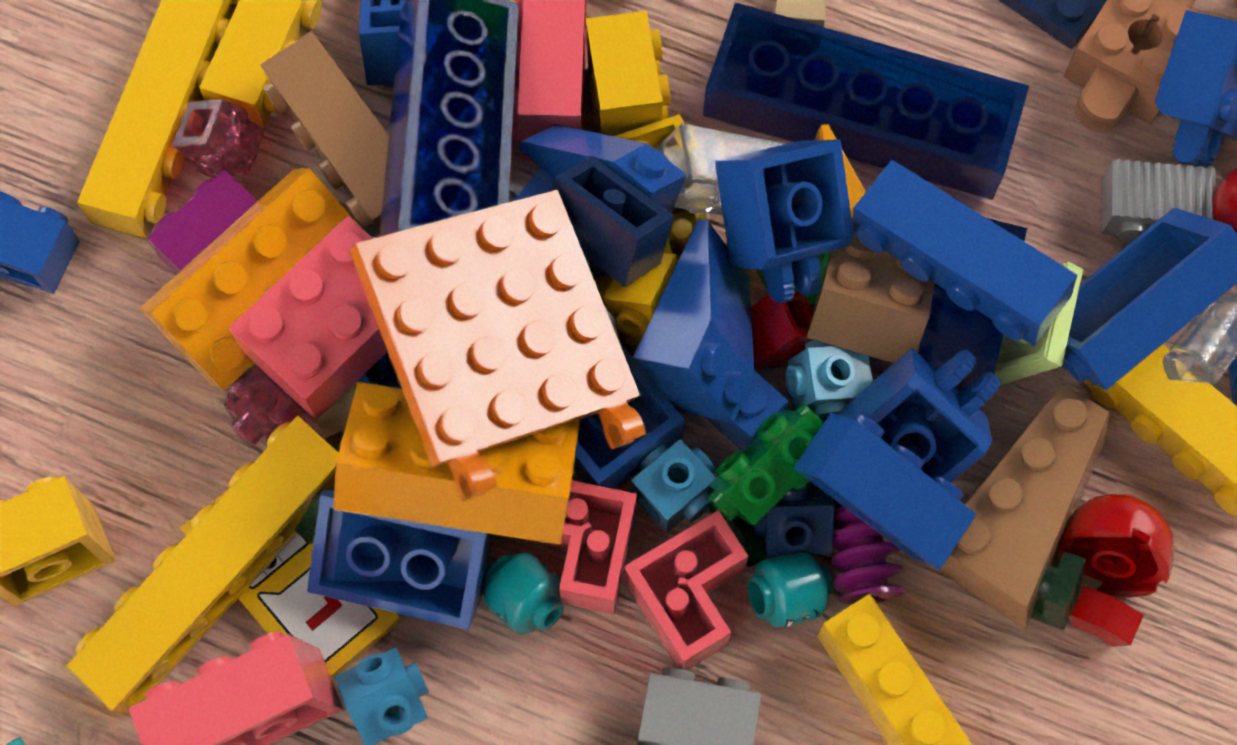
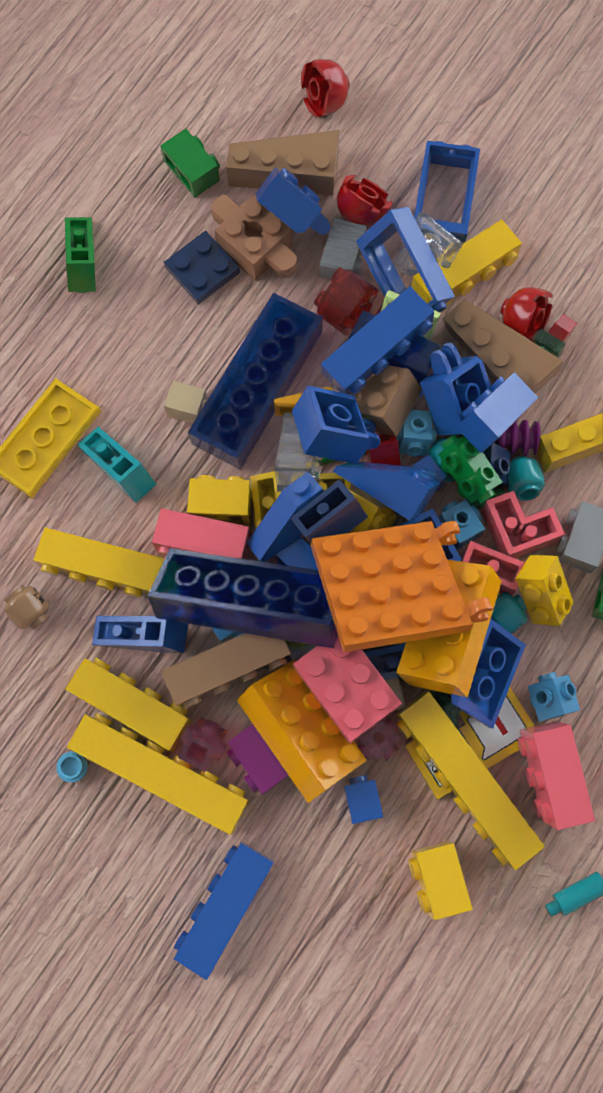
camera: 75 degrees left, 5 degrees up
none -> clear red brick [314,267,378,336]
none -> blue brick [344,775,383,824]
none -> yellow brick [515,555,574,626]

